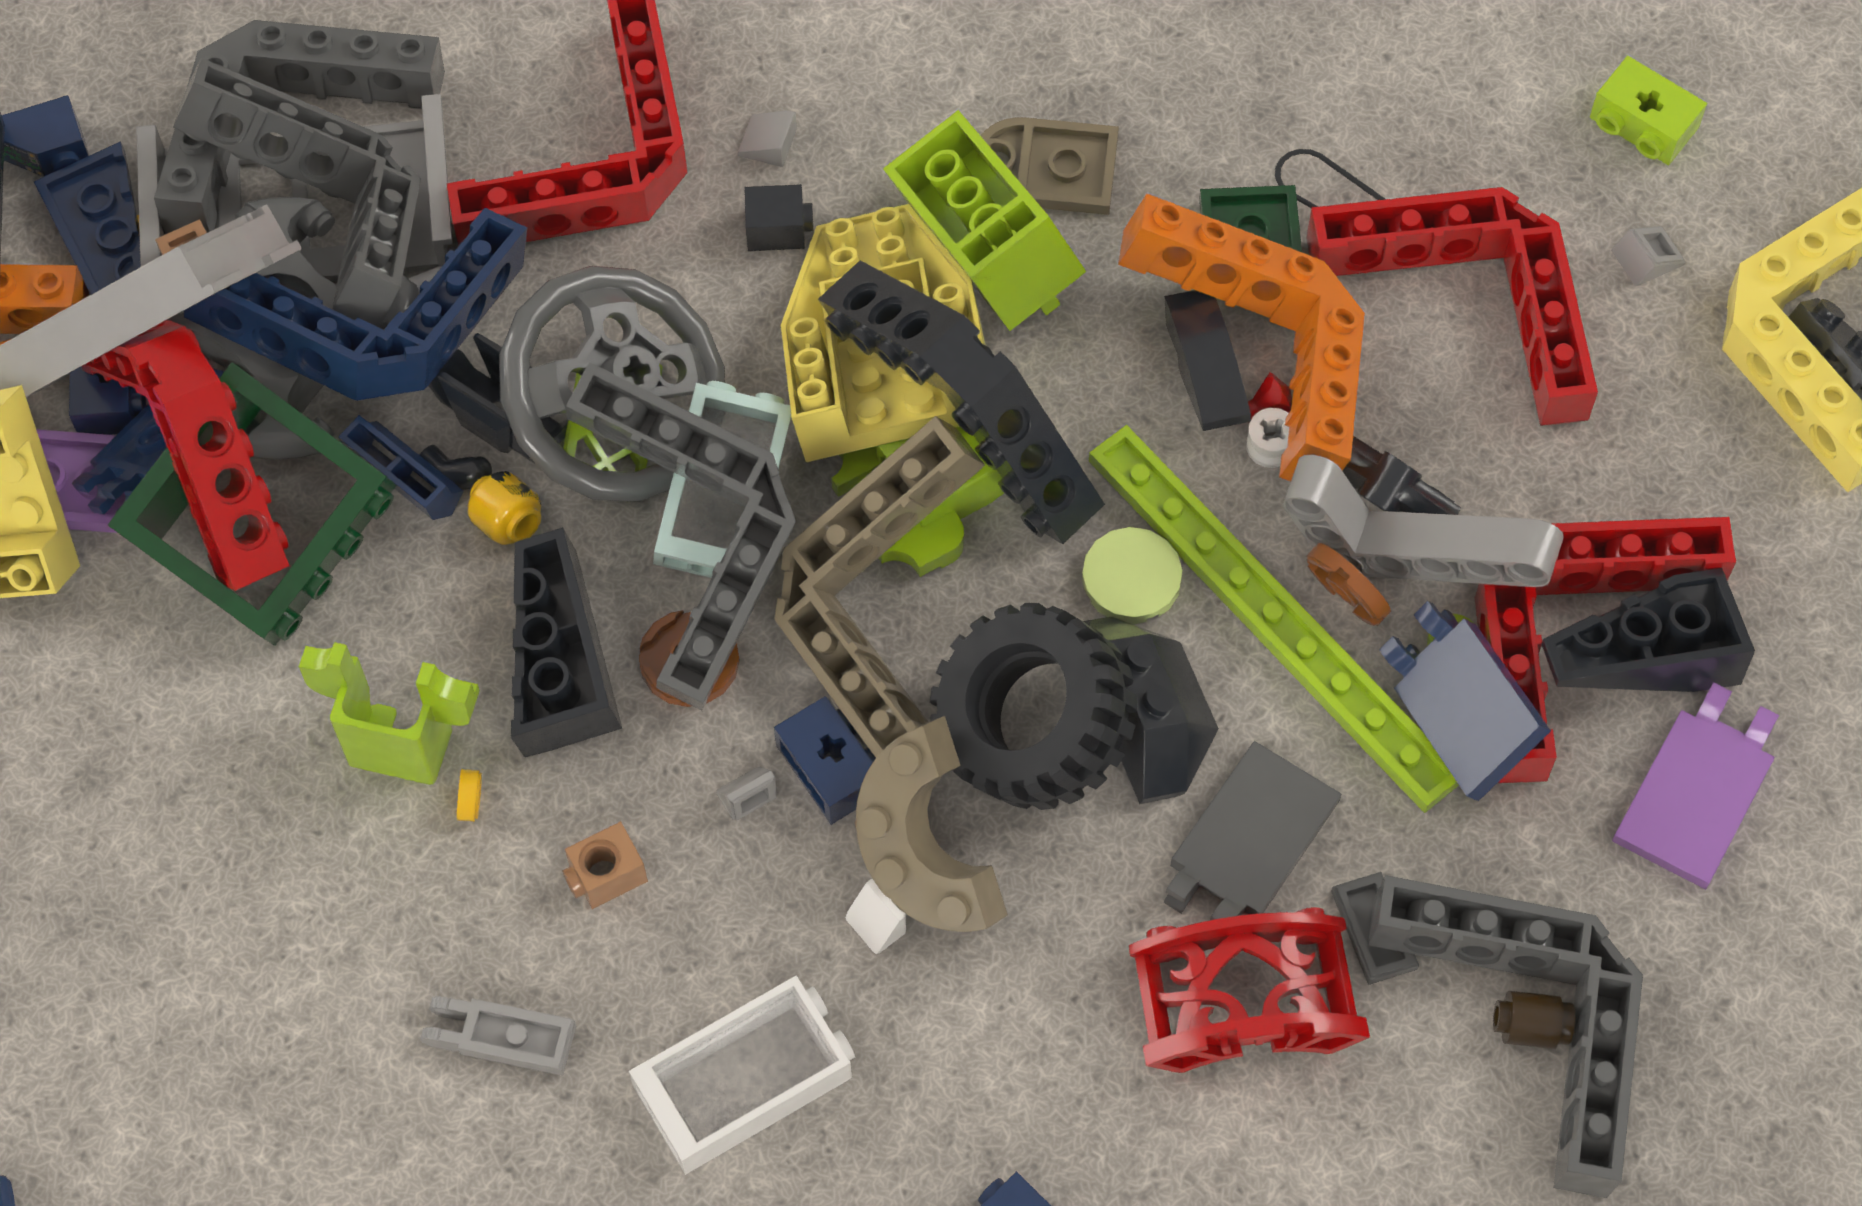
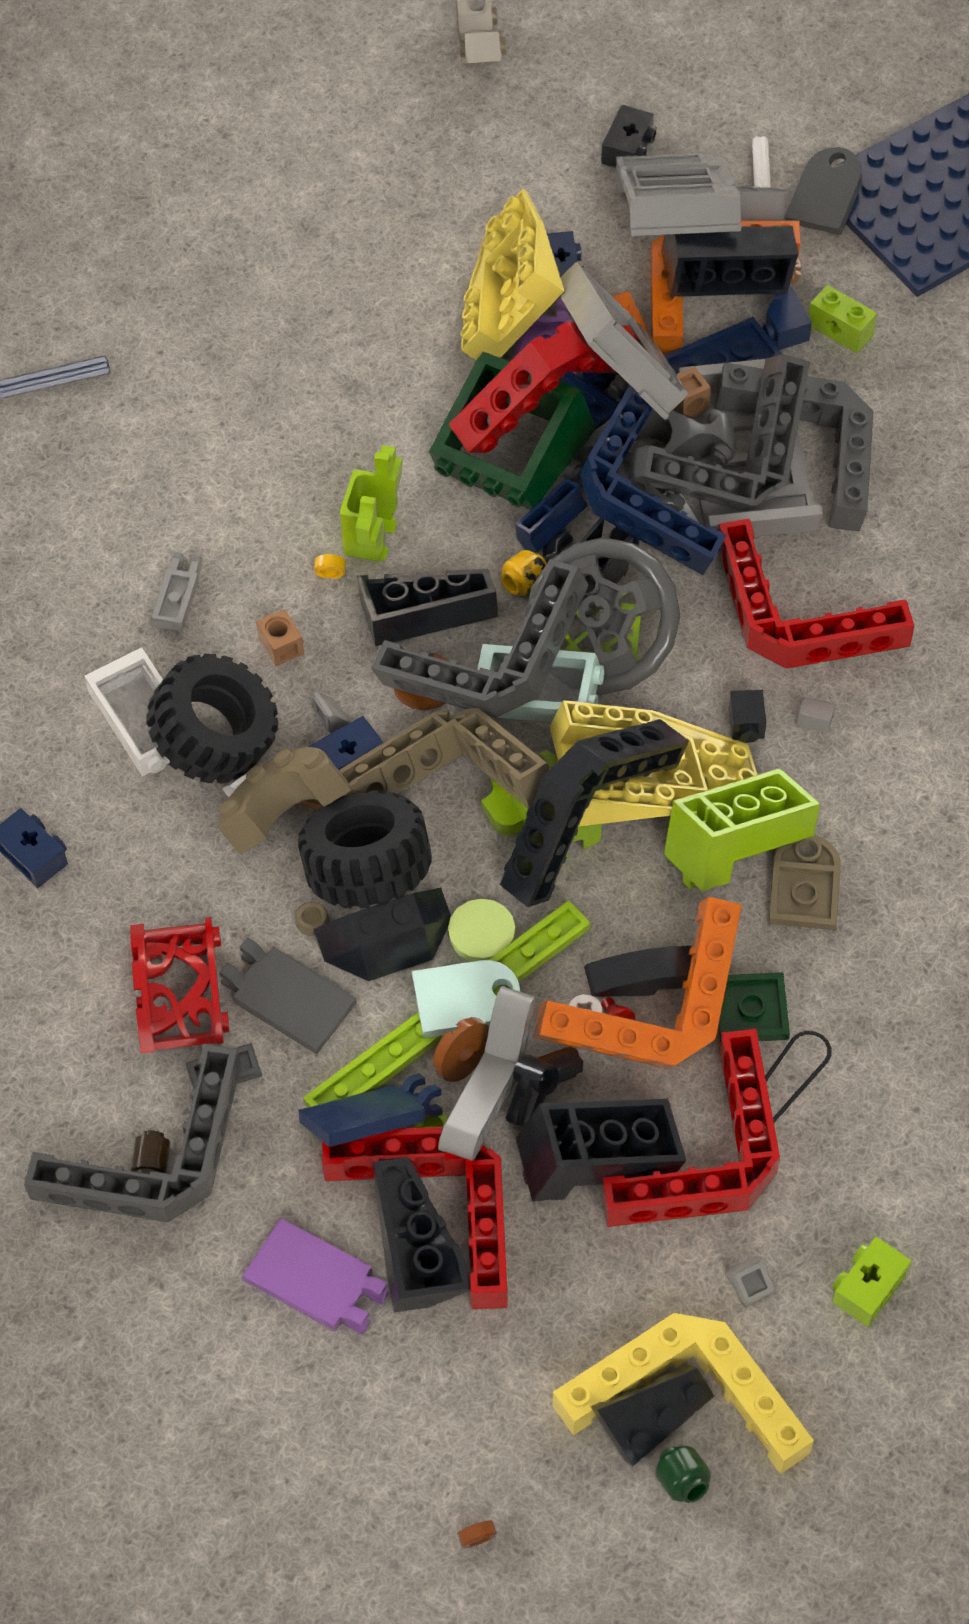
camera: 90 degrees right, 5 degrees down
none -> black tyre [146,654,279,784]
none -> dark tan tile [295,902,329,936]
none -> light aqua tile [412,960,520,1038]
none -> black hinge [515,1098,687,1201]
none -> lime brick [809,285,877,353]

